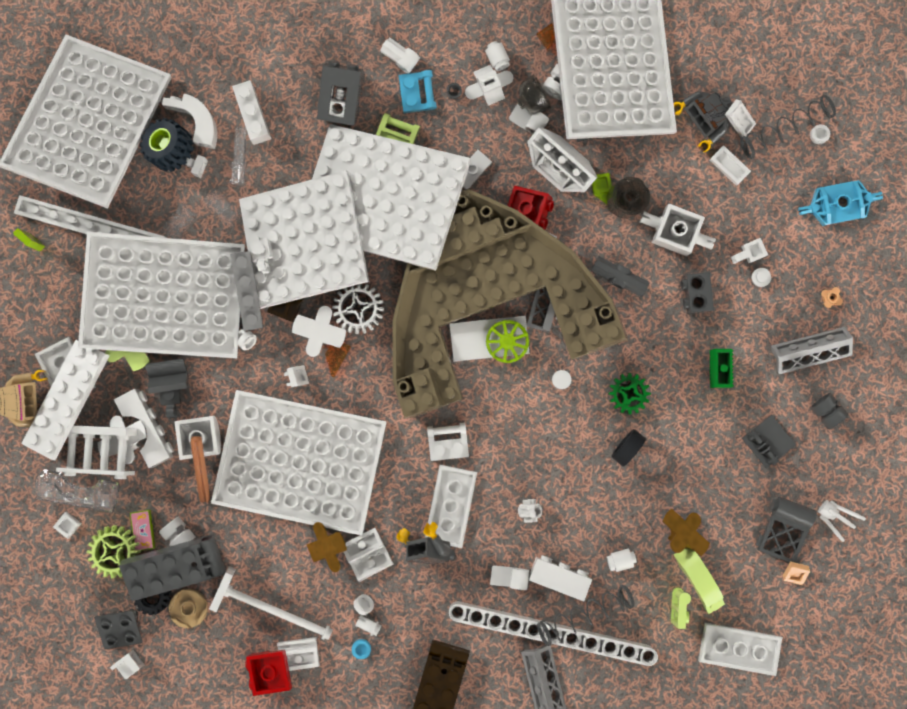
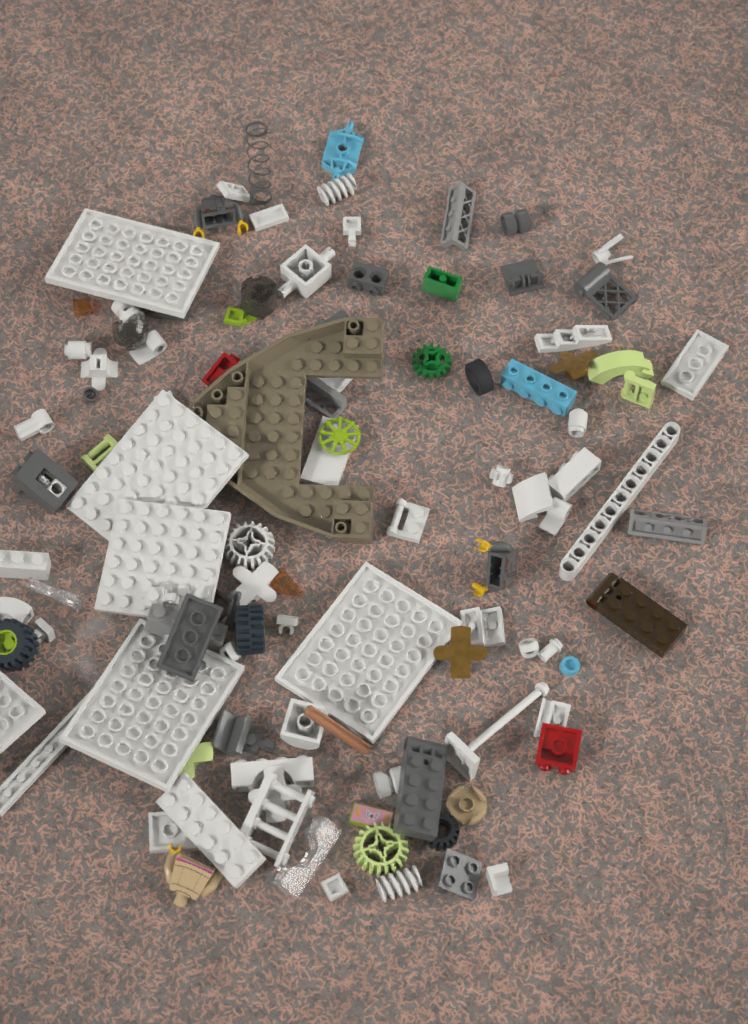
camera: 70 degrees left, 25 degrees down
lime tile [13,228,45,251] -> none
medium azure plate [399,70,437,113] -> none
white tile [425,465,477,548] -> none
white wedge [528,127,597,192] -> none
dark grey piece [537,585,634,646] -> none
white tile [552,370,571,389] -> none
white plate [751,268,771,287] -> none
light nougat plate [783,561,810,585] -> none
white tile [810,124,830,144] -> none
light nougat plate [821,287,843,308] -> none
none -> dark grey tile [156,593,224,682]
none -> dark grey axle [225,590,241,629]
none -> black wheel [236,604,265,655]
none -> white piece [317,173,357,206]
none -> white piece [375,865,422,903]
none -> medium azure brick [500,359,577,417]
none -> white slope [512,472,554,522]
none -> white slope [534,325,612,353]

